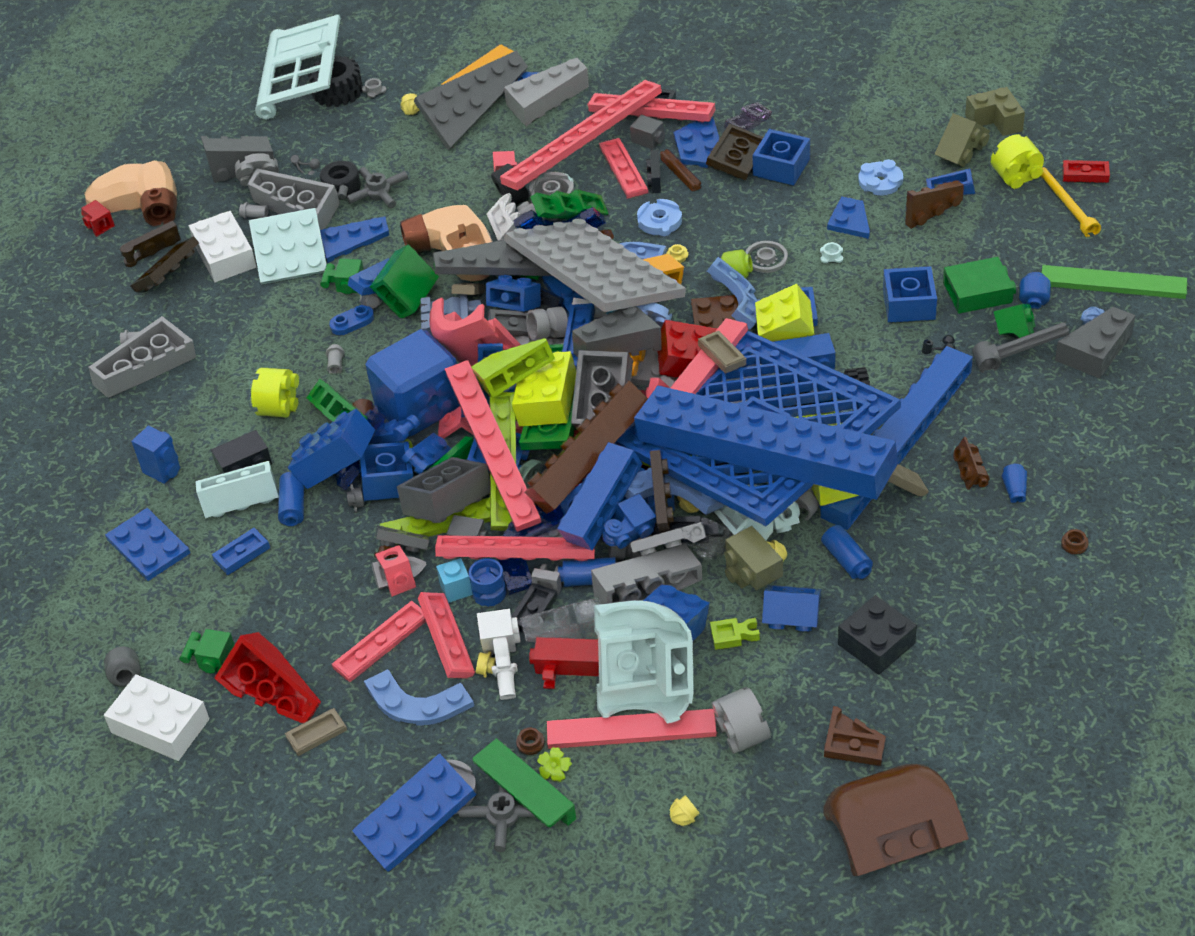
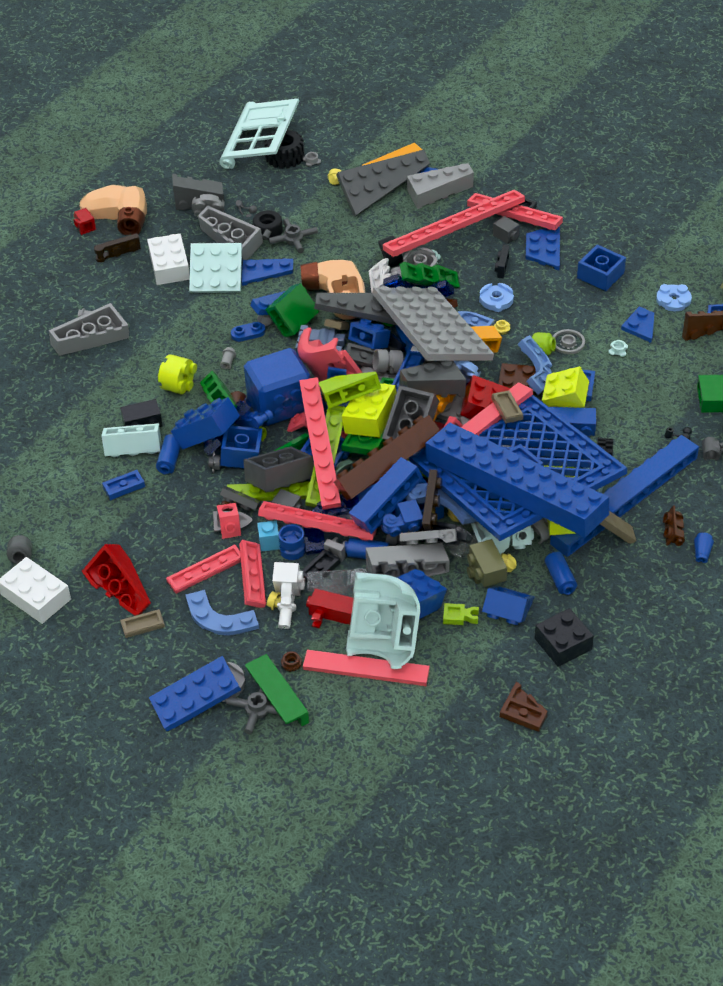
camera: 10 degrees right, 0 degrees up
blue plate [105,508,190,581] -> none
dark brown plate [130,236,199,292] -> none
blue brick [132,425,181,484] -> none
green brick [179,629,235,674] -> none
light grey pin [239,202,269,220] -> none
green brick [320,259,364,294] -> none
blue plate [401,433,452,474] -> none
coral bracket [493,151,517,172] -> none
lime plant [537,747,572,782] -> none
coral tile [599,138,648,198] -> none
reddish brown axle [660,149,702,192] -> none
light yellow plate [670,795,700,826] -> none
dark brown plate [706,123,764,181] -> none
light grey brick [711,687,771,754] -> none
slope [724,102,772,131] -> none
reddish brown piece [823,764,969,876] -> none
blue brick [883,266,937,322] -> none

